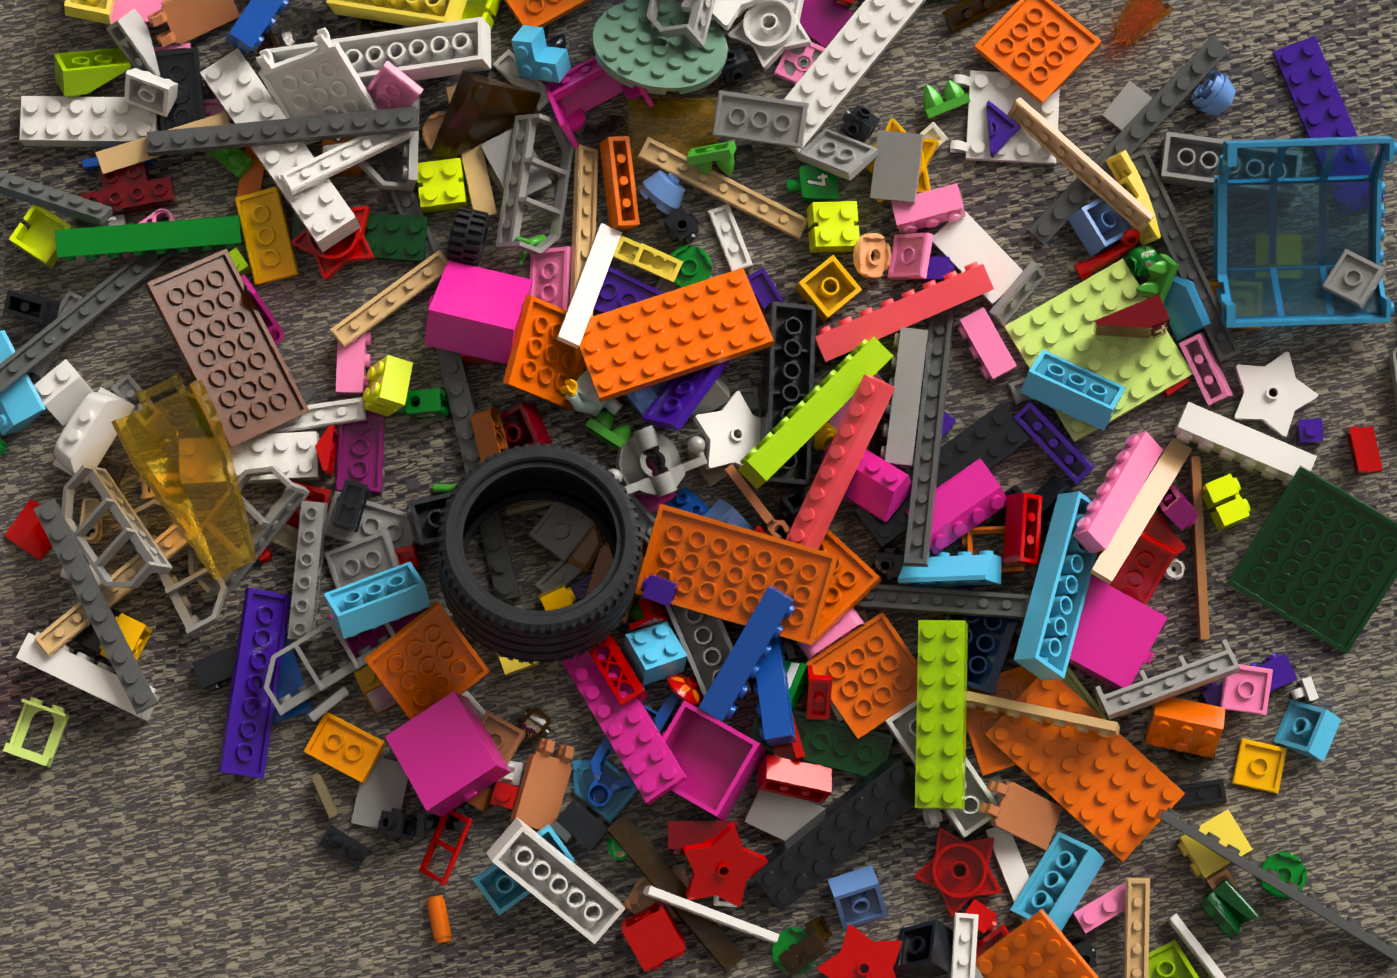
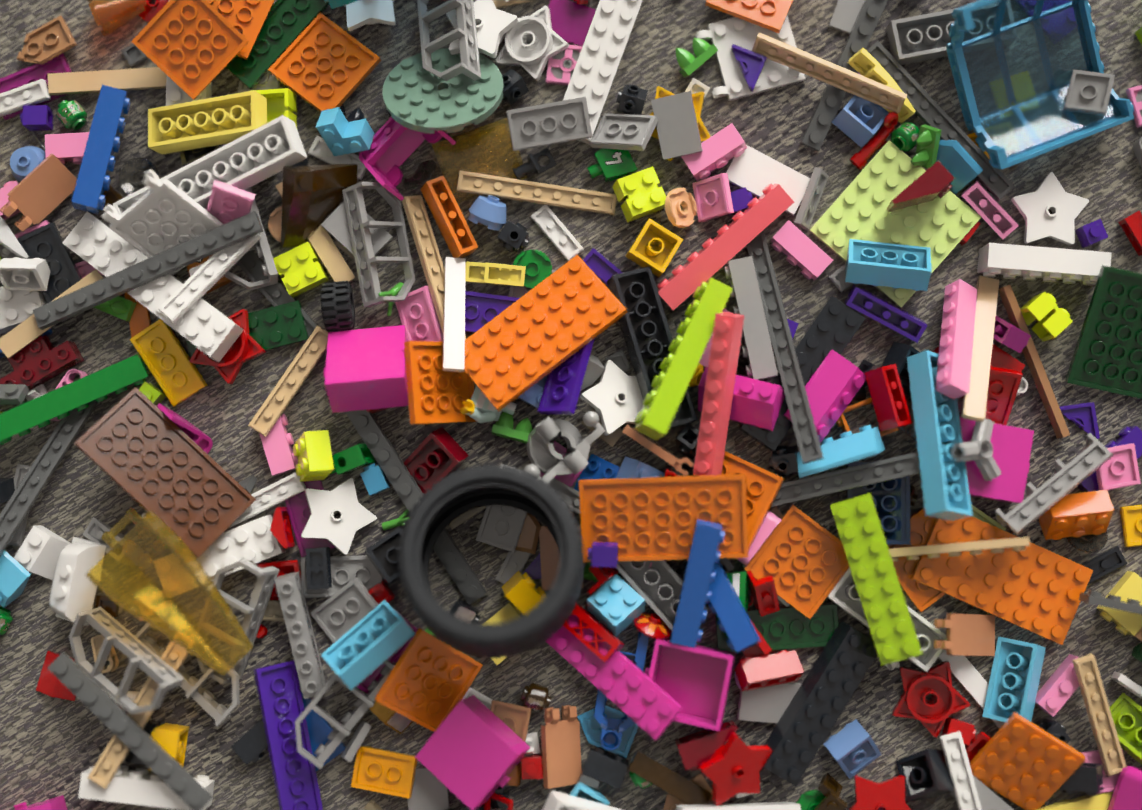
camera: 20 degrees left, 5 degrees up
dark orange beam [471,407,508,463] -> none
bright green tile [687,141,736,176] -> none
none -> white plate [301,478,377,555]
none -> dark azure brick [360,463,390,496]
none -> light grey piece [951,419,1001,481]
none -> dark purple tile [1060,402,1100,439]

